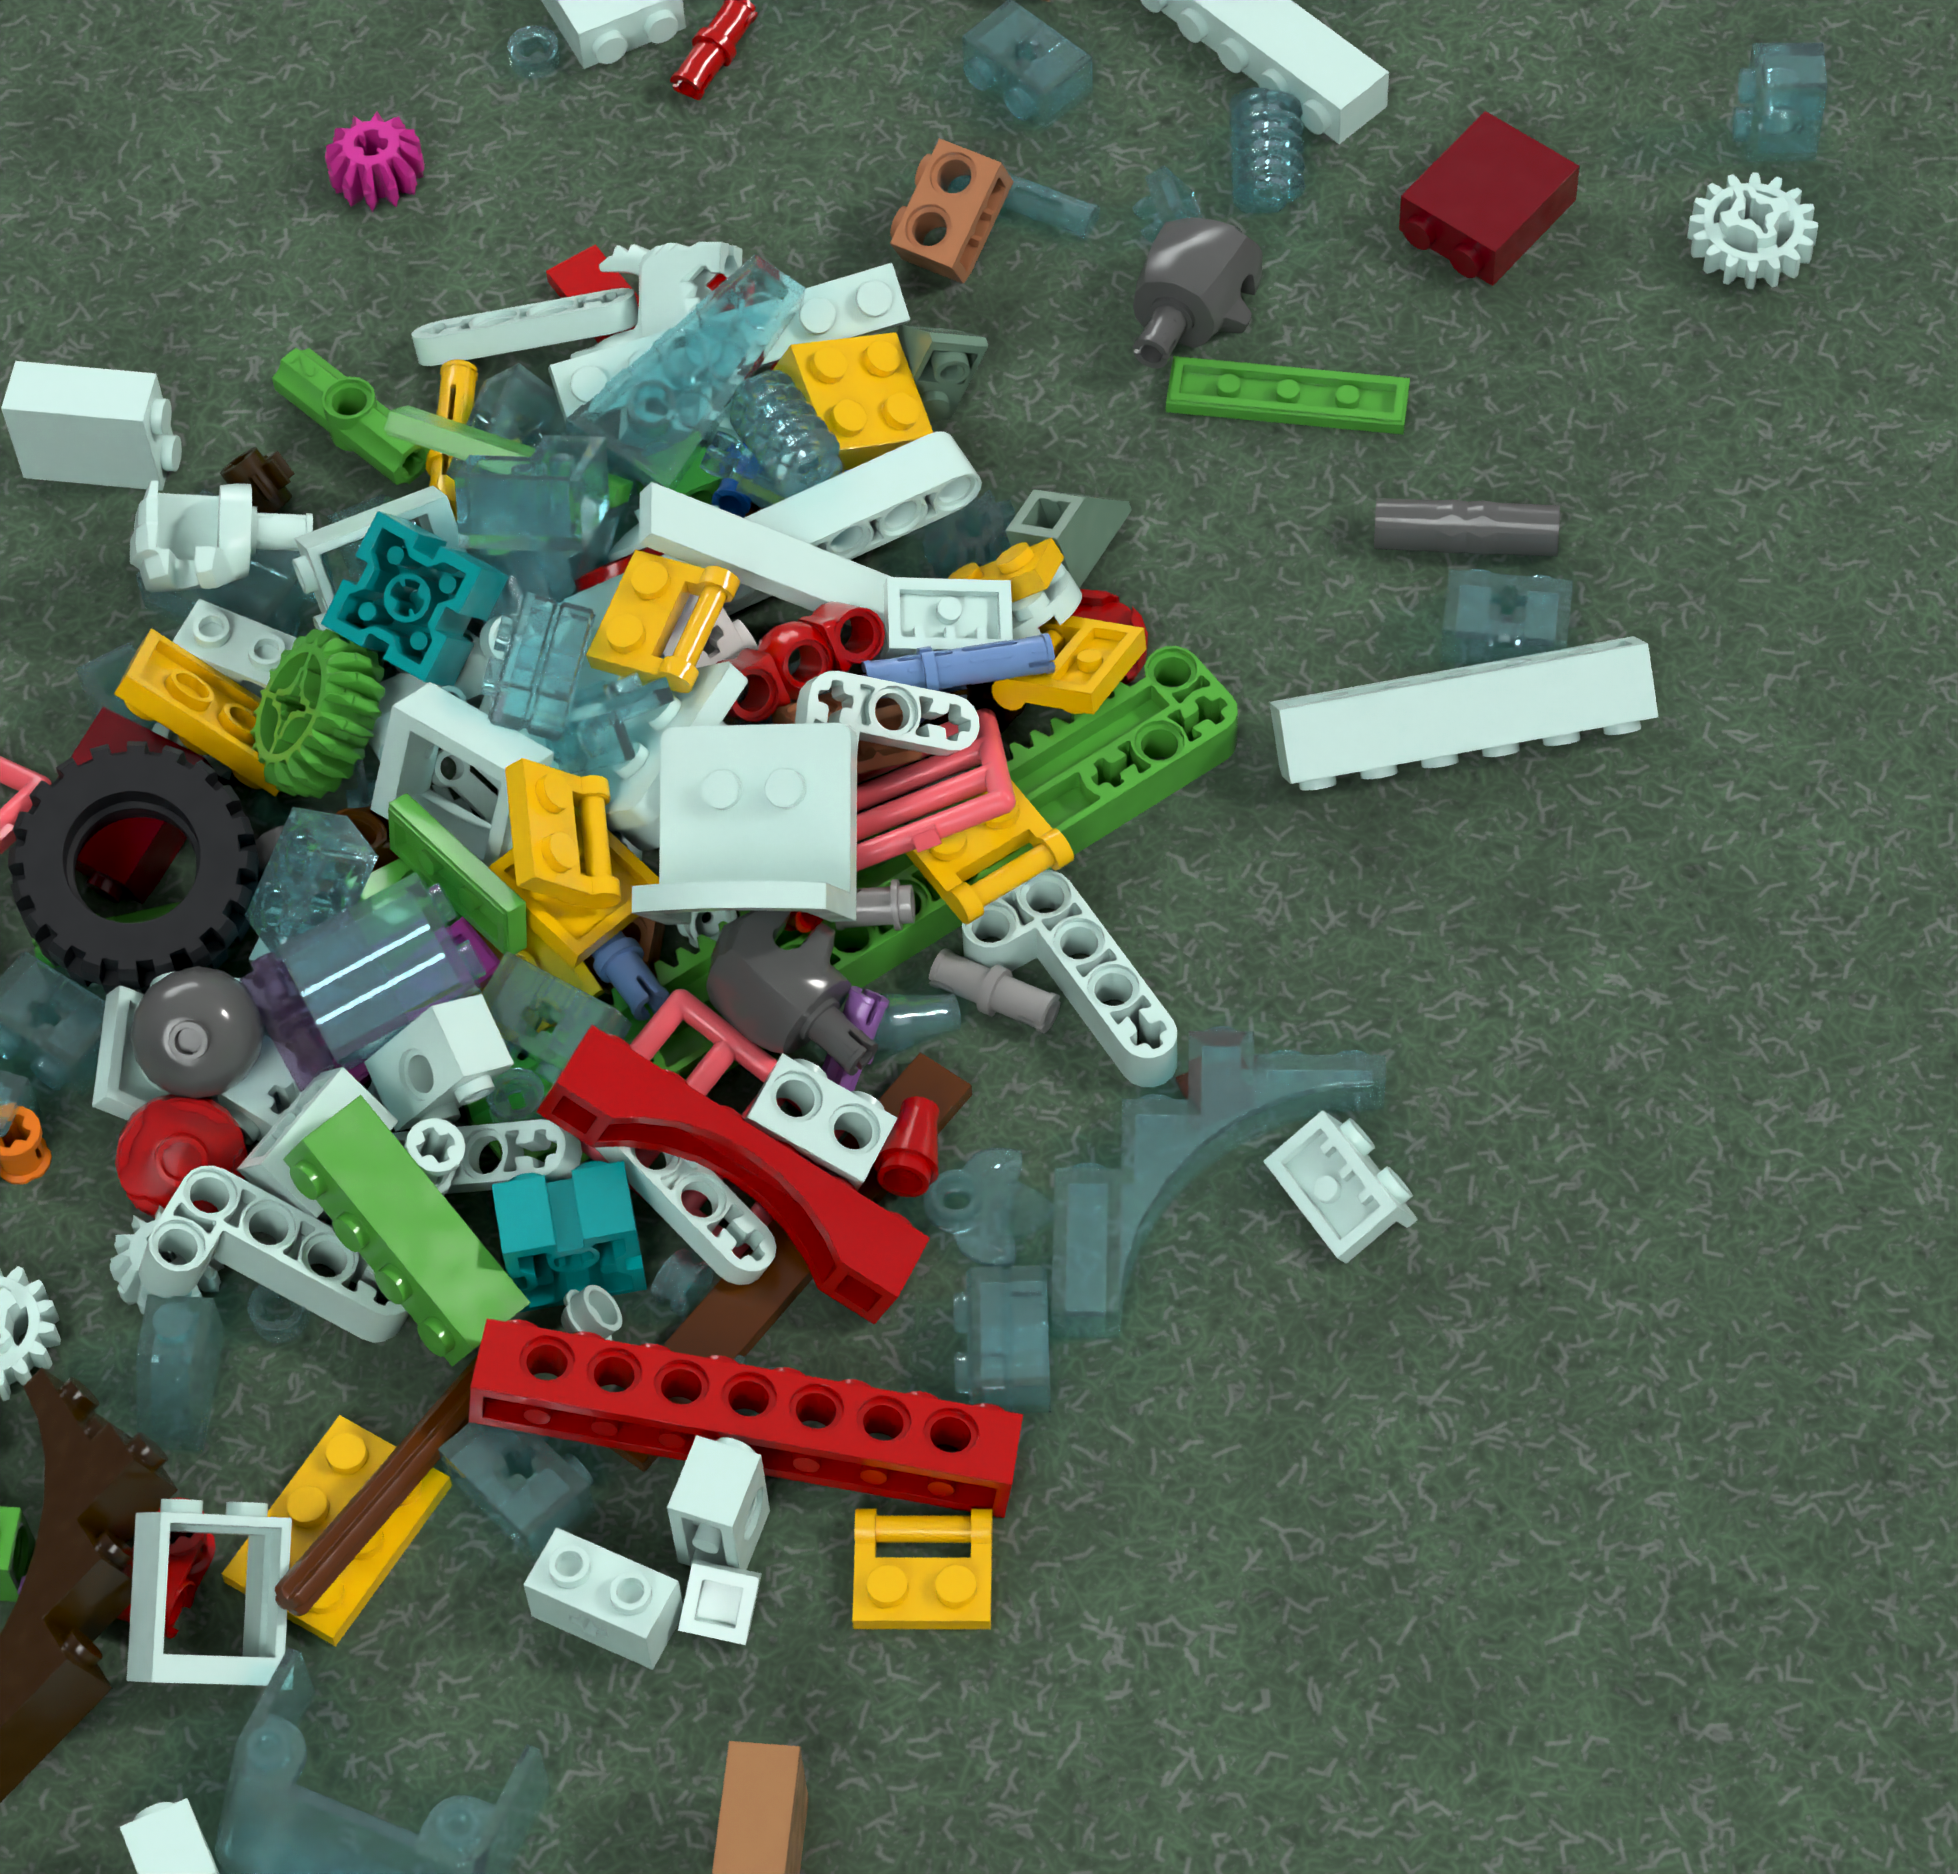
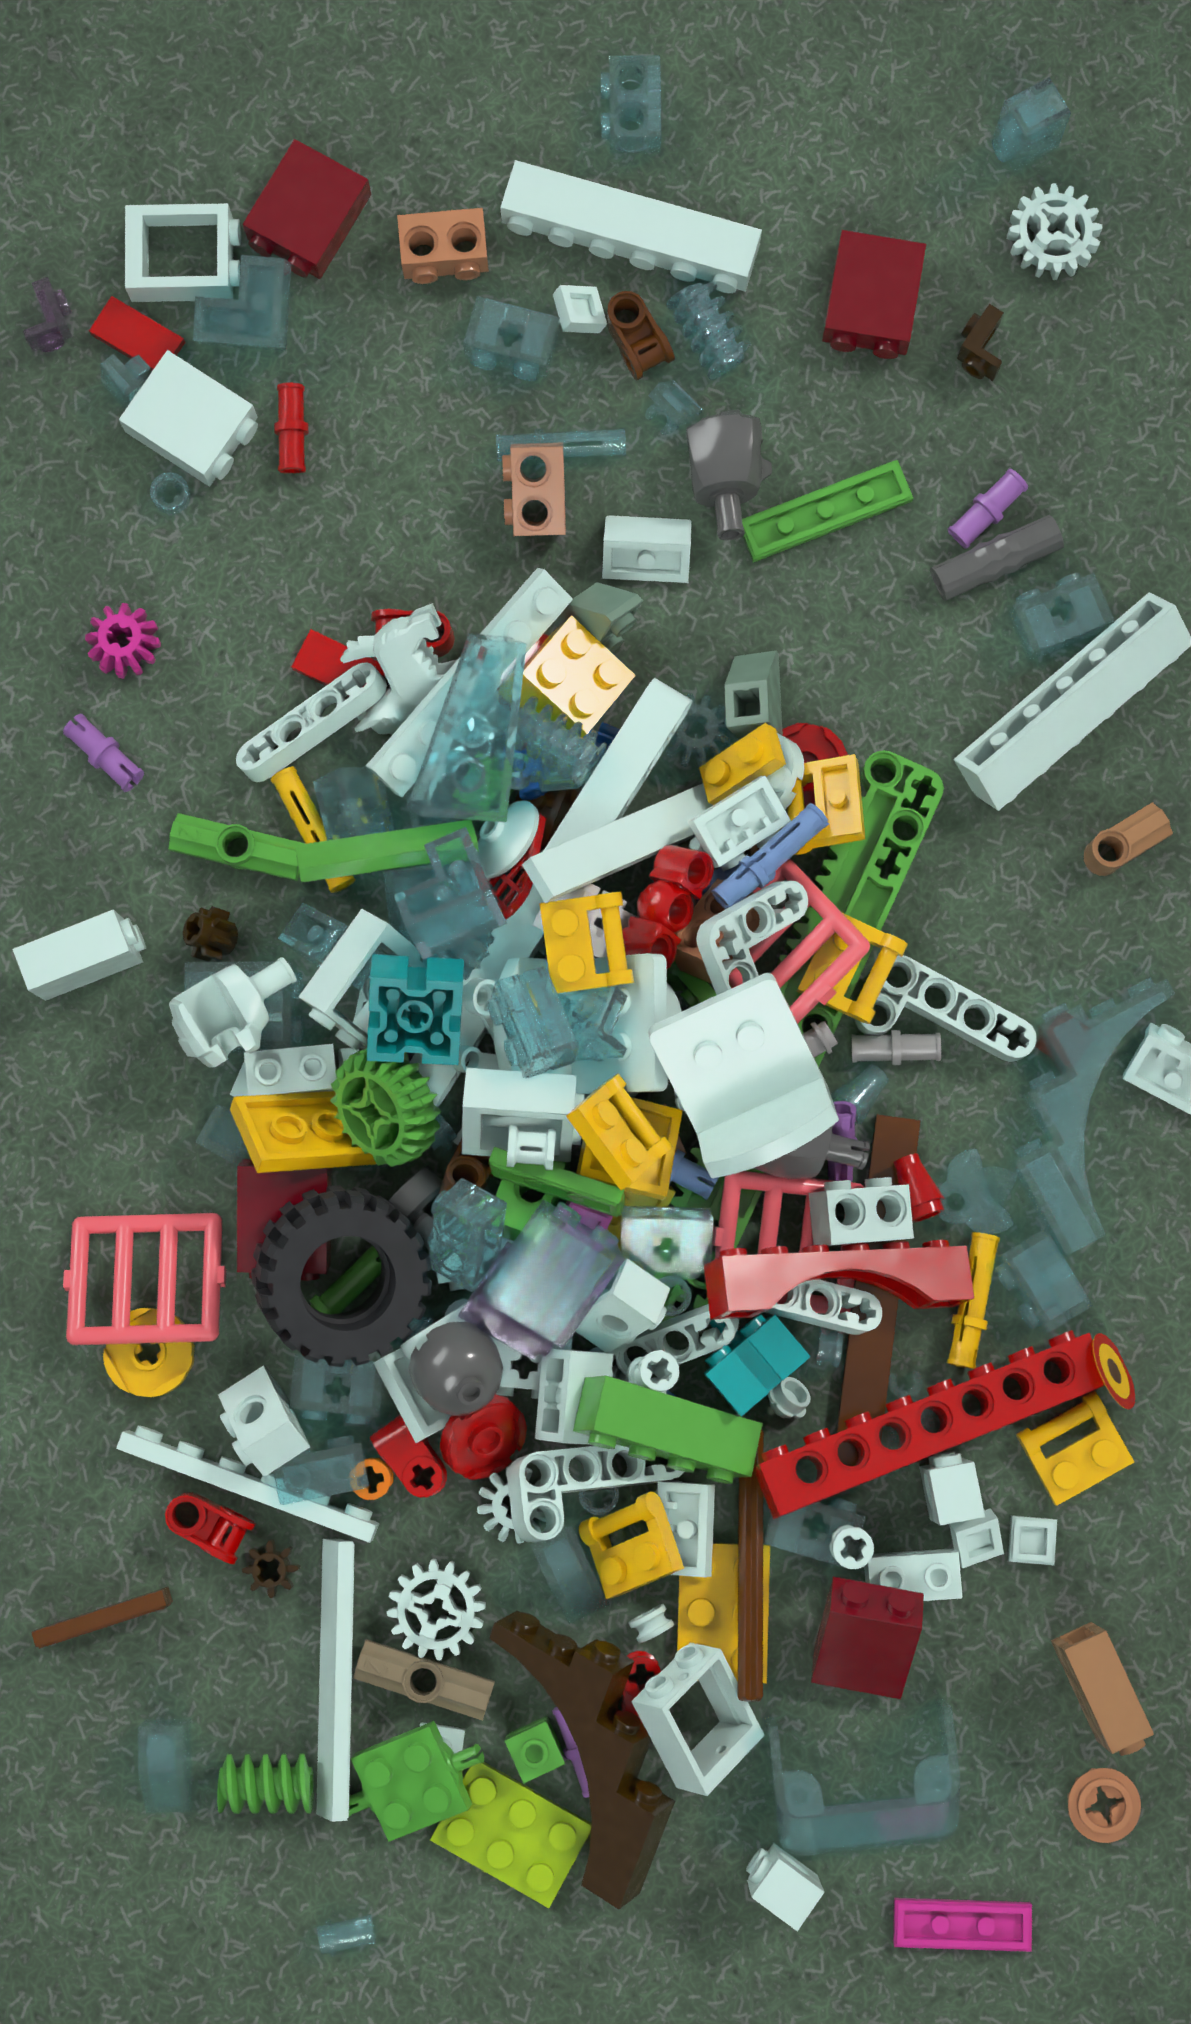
camera: 30 degrees left, 25 degrees up
none -> medium lavender pin [63,714,144,792]
none -> red piece [370,1414,447,1498]
none -> light aqua bush [506,1125,556,1171]
none -> light aqua plate [553,285,607,333]
none -> yellow plate [579,1491,684,1599]
none -> light aqua panel [602,516,691,583]
none -> reddish brown piece [607,291,675,381]
none -> light aqua bush [628,1604,674,1644]
none -> light aqua bracket [655,1480,715,1578]
none -> dark red brick [811,1576,924,1699]
none -> light aqua bush [829,1525,874,1569]
none -> yellow pin [947,1232,1000,1369]
none -> medium lavender pin [948,468,1028,549]
none -> dark brown bracket [957,304,1004,381]
none -> light aqua tile [1008,1515,1057,1565]
none -> medium nougat piece [1084,802,1173,876]
none -> sticker [1093,1333,1135,1409]

